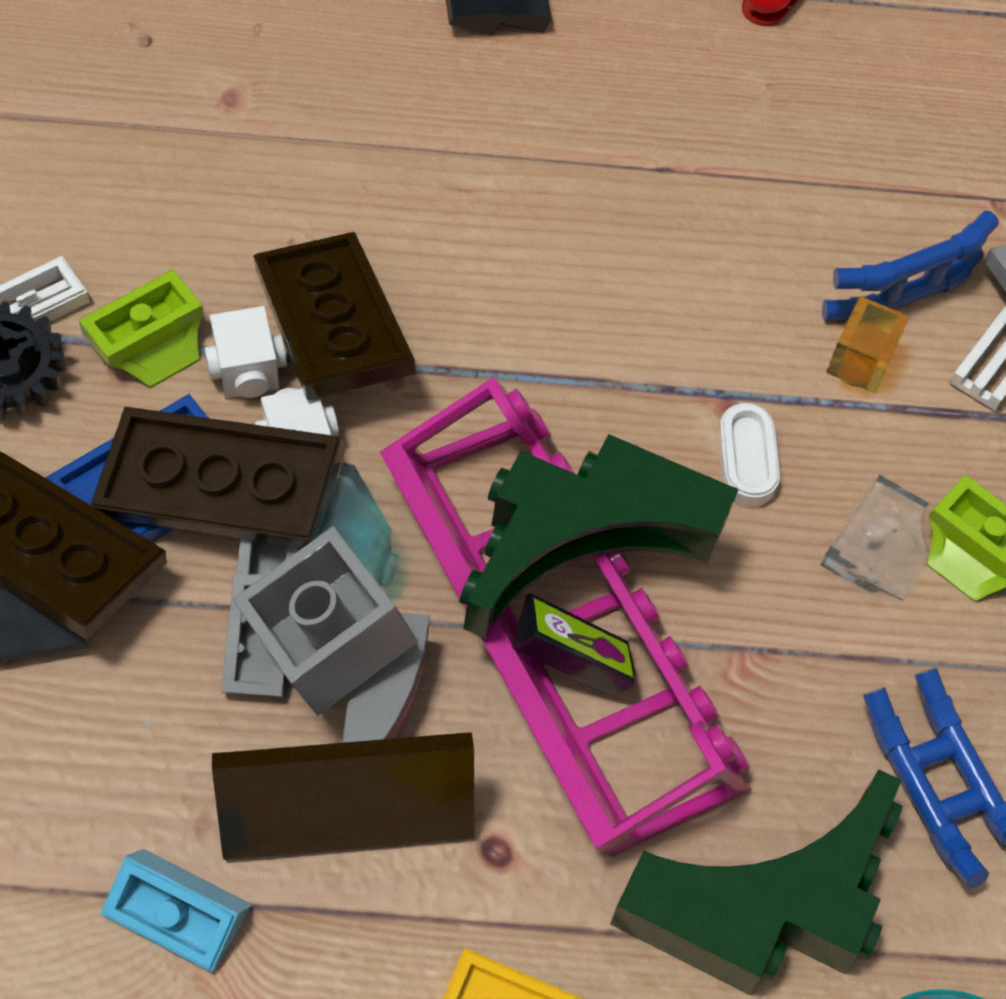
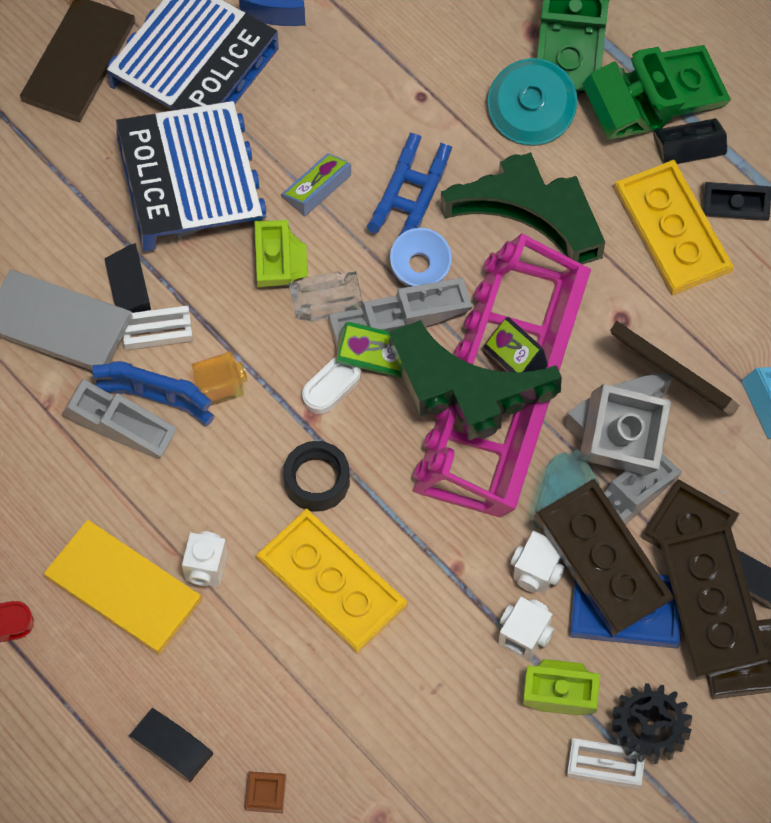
camera: 130 degrees left, 5 degrees up
dark brown tile [253,232,416,400] -> none
none -> yellow tile [44,519,202,655]
none -> light grey slope [62,378,177,459]
none -> white brick [182,531,228,587]
none -> dark orange tile [245,771,286,814]
none -> yellow tile [256,508,408,654]
none -> black tyre [283,441,350,511]
none -> light grey slope [328,277,472,350]
none -> slope [336,322,402,378]
none -> light blue piece [390,228,452,287]
none -> dark brown tile [642,479,740,549]

